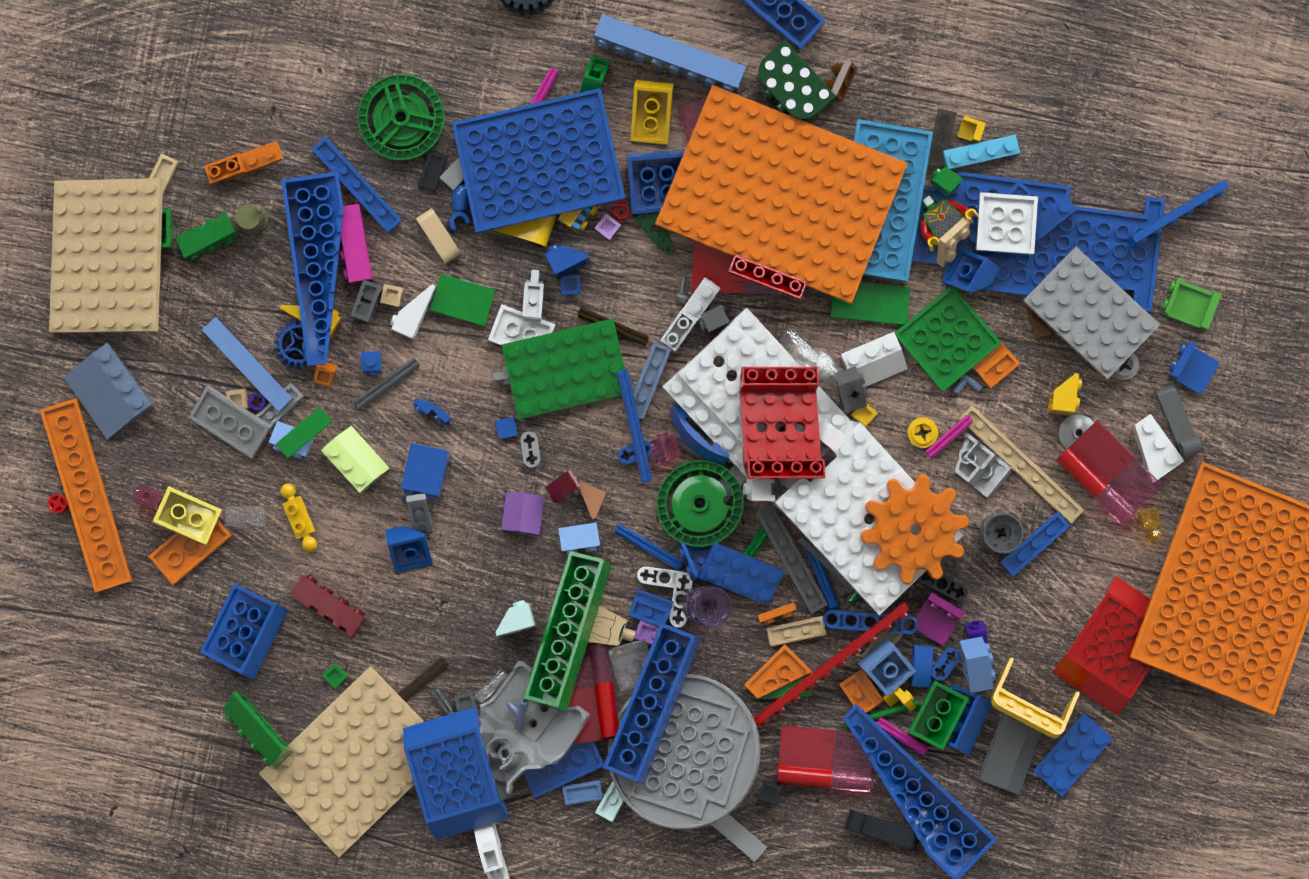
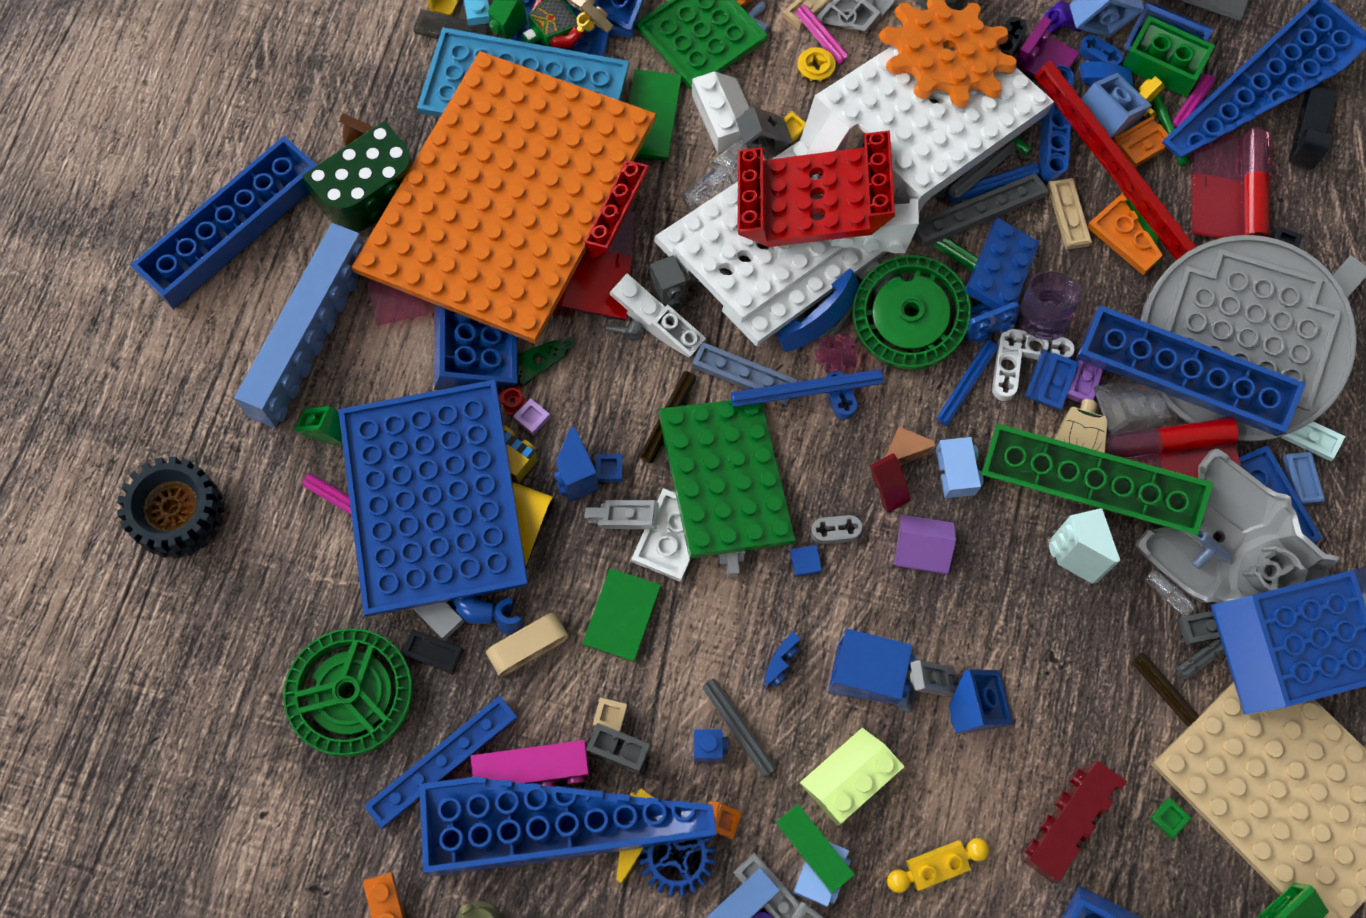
camera: 90 degrees left, 15 degrees down
white slope [390,284,437,340] -> none
yellow slope [630,80,674,145] -> none
orange plate [757,602,797,625] -> none

